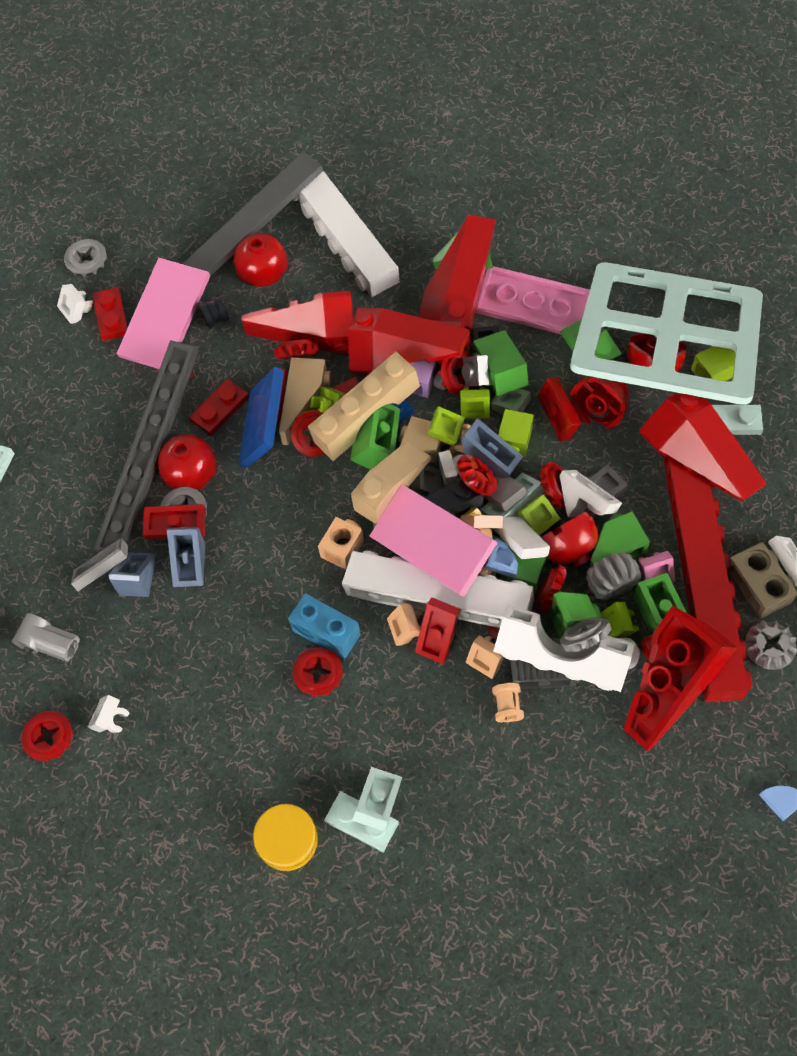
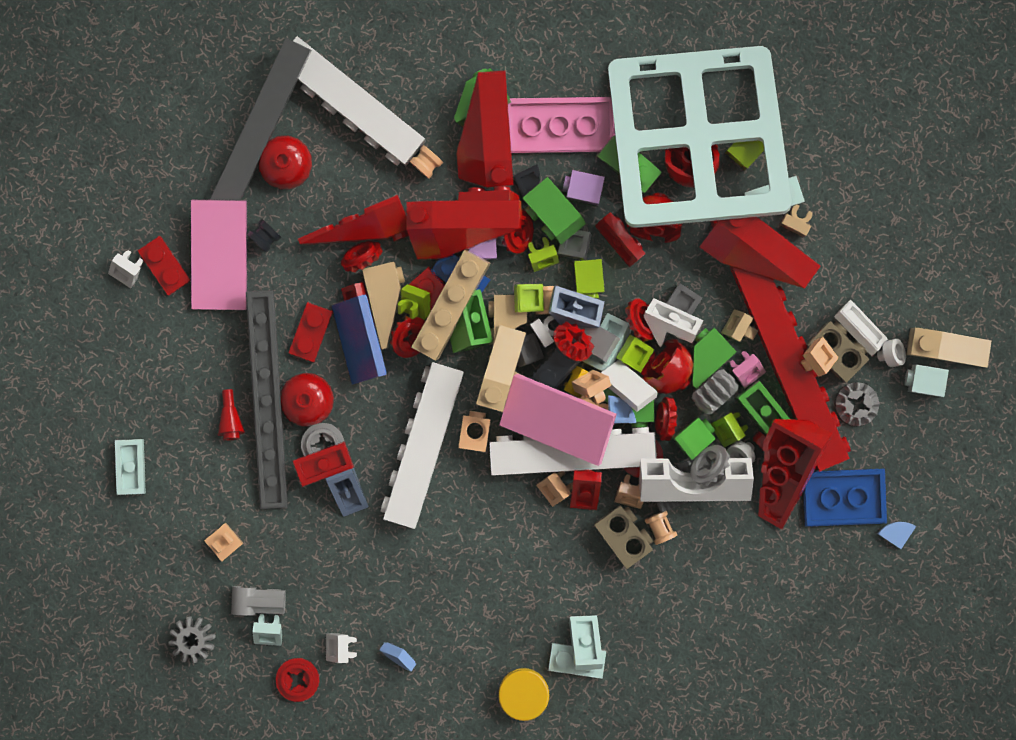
camera: 30 degrees left, 25 degrees up
light grey gear [64,239,108,277] -> none
light grey tile [71,538,128,591] -> none
sand blue slope [109,552,156,597] -> none
dark azure brick [288,593,361,660] -> none
red gear [292,647,343,698] -> none
flat silver plate [462,355,489,387] -> none
none -> light nougat tile [205,523,243,561]
none -> red cone [218,389,245,441]
none -> light aqua tile [253,614,282,646]
none -> white brick [380,362,464,529]
none -> light blue tile [380,642,416,672]
none -> light nougat wheel [409,145,443,179]
none -> lavender brick [562,170,605,206]
none -> dark tan brick [594,505,654,569]
none -> tan tile [721,309,758,342]
none -> tan tile [780,205,812,237]
none -> light nougat tile [800,337,838,376]
none -> blue tile [803,469,887,526]

